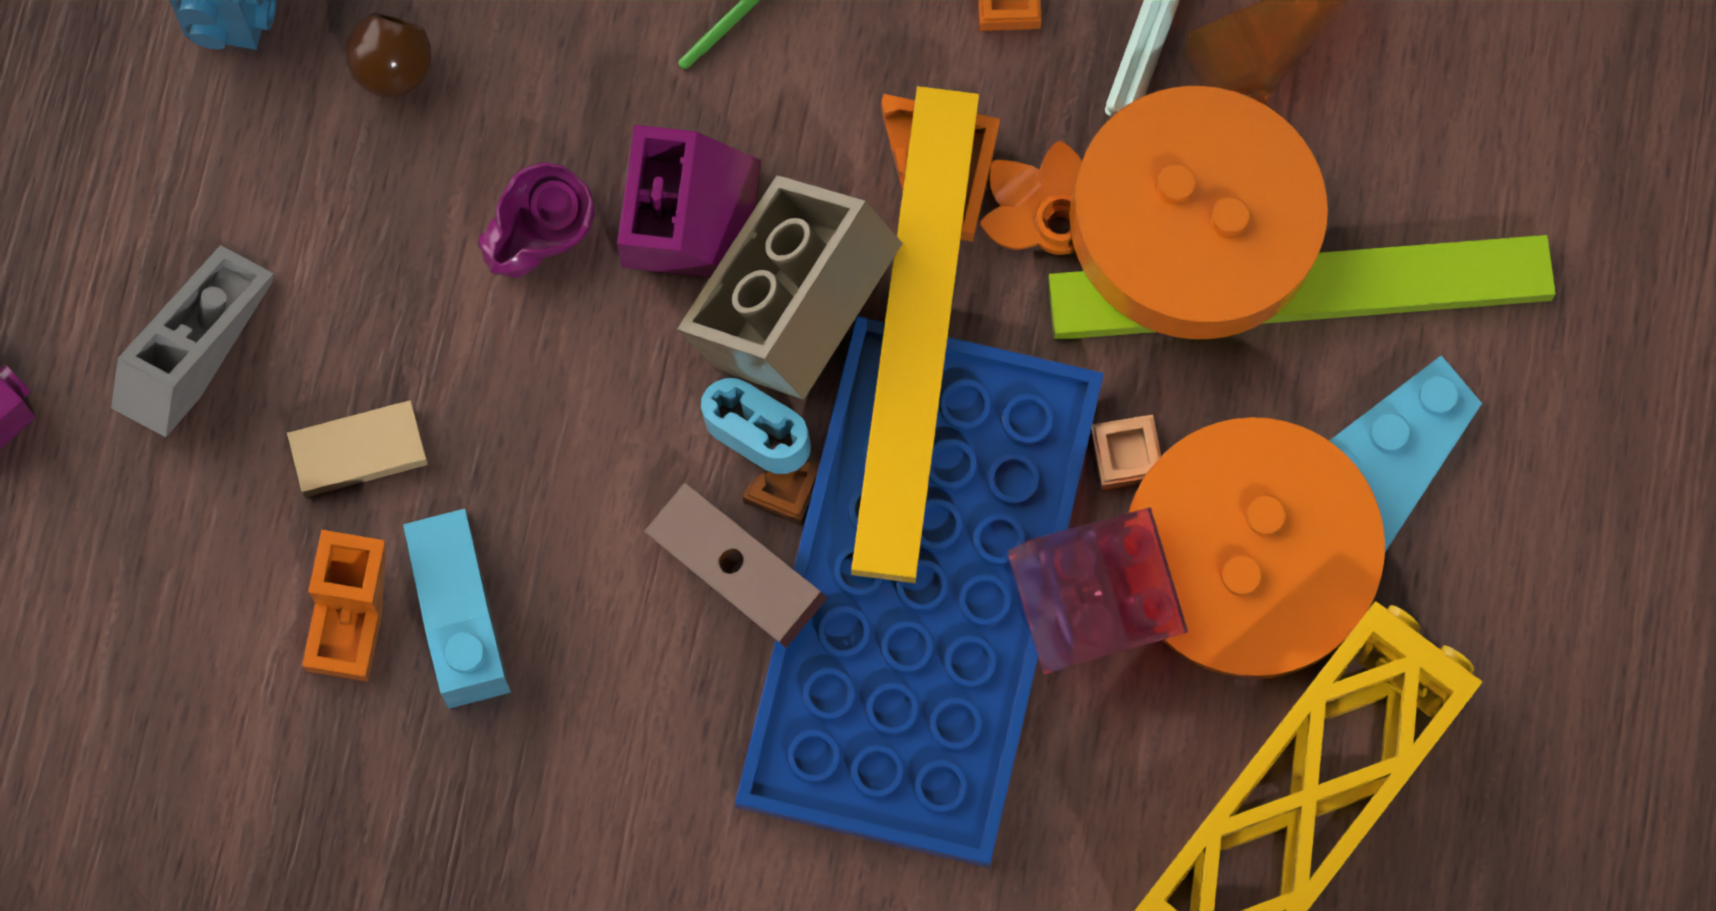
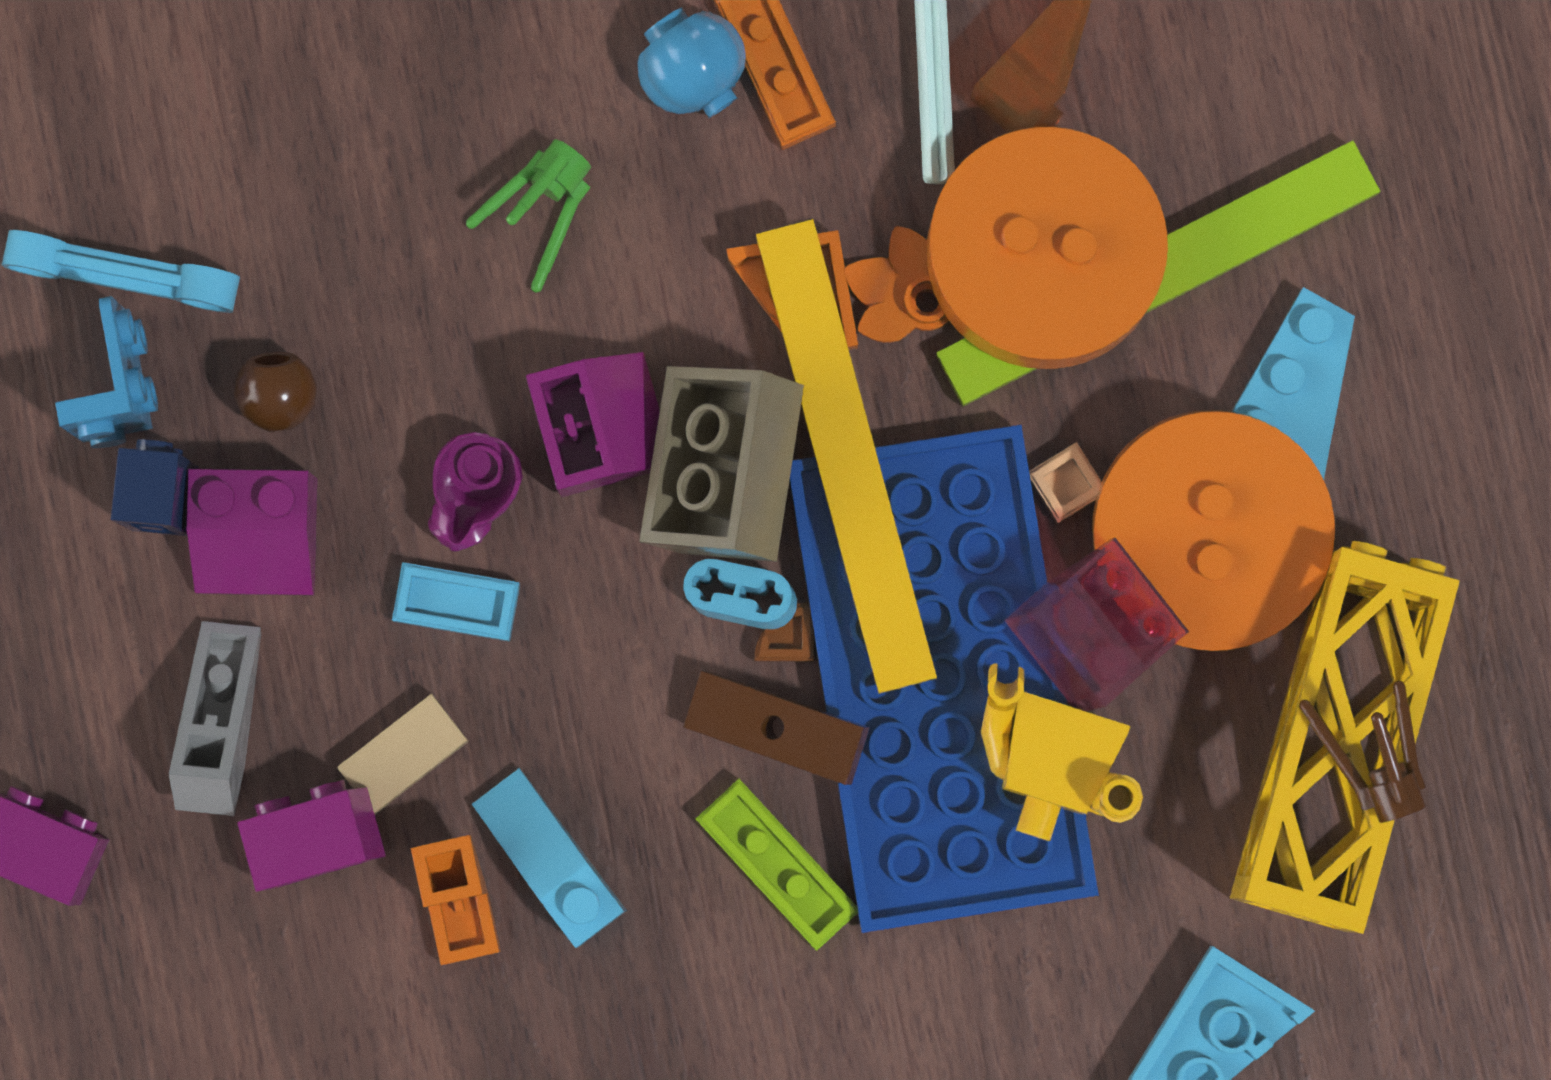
camera: 20 degrees left, 10 degrees up
none -> dark blue brick [110,439,199,536]
none -> magenta slope [187,469,318,596]
none -> magenta brick [237,780,386,892]
none -> medium azure tile [392,562,520,642]
none -> lime tile [696,779,858,951]
none -> yellow torso [981,663,1143,841]
none -> reddish brown plant [1299,681,1426,823]

